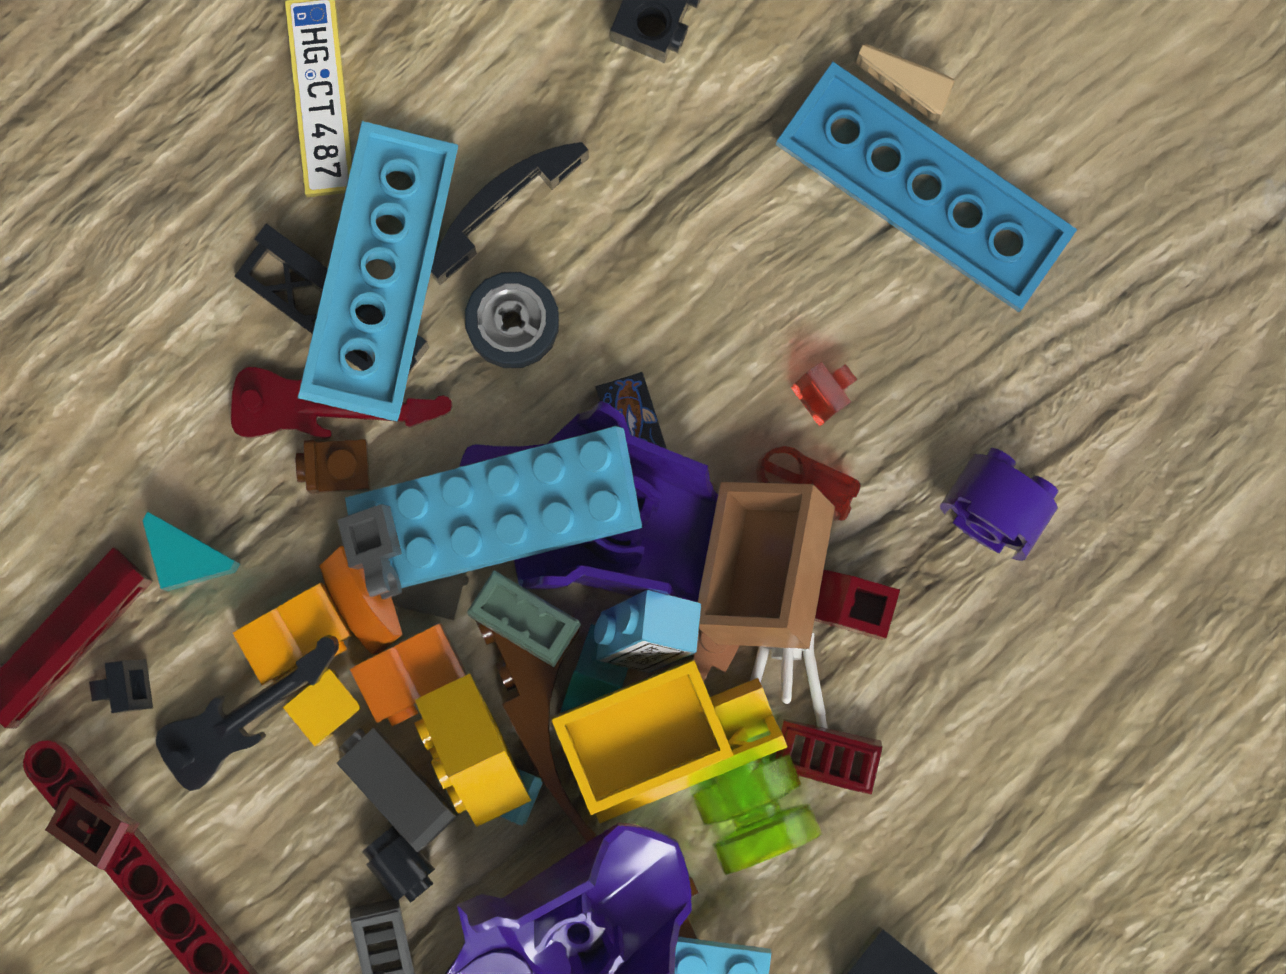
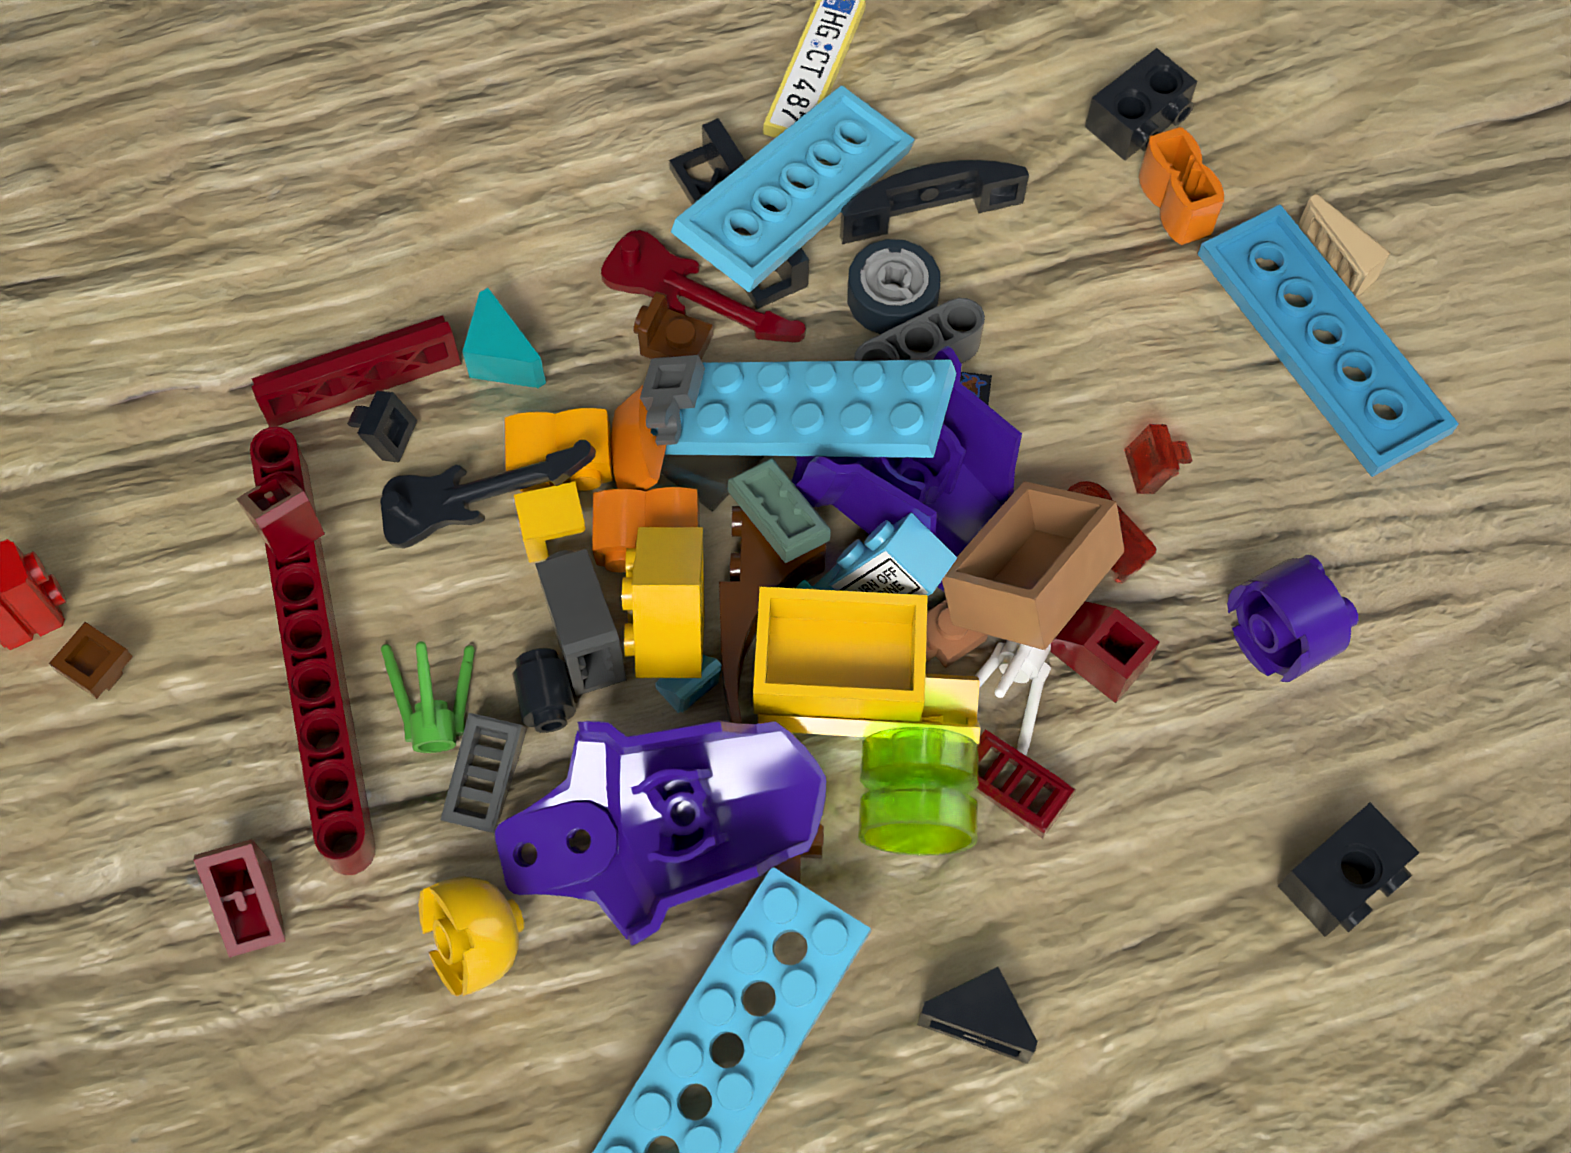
camera: 30 degrees right, 20 degrees down
none -> bright green plant [381,641,475,753]
none -> dark grey beam [854,298,985,364]
none -> orange brick [1139,127,1224,245]
none -> black brick [1277,802,1420,937]

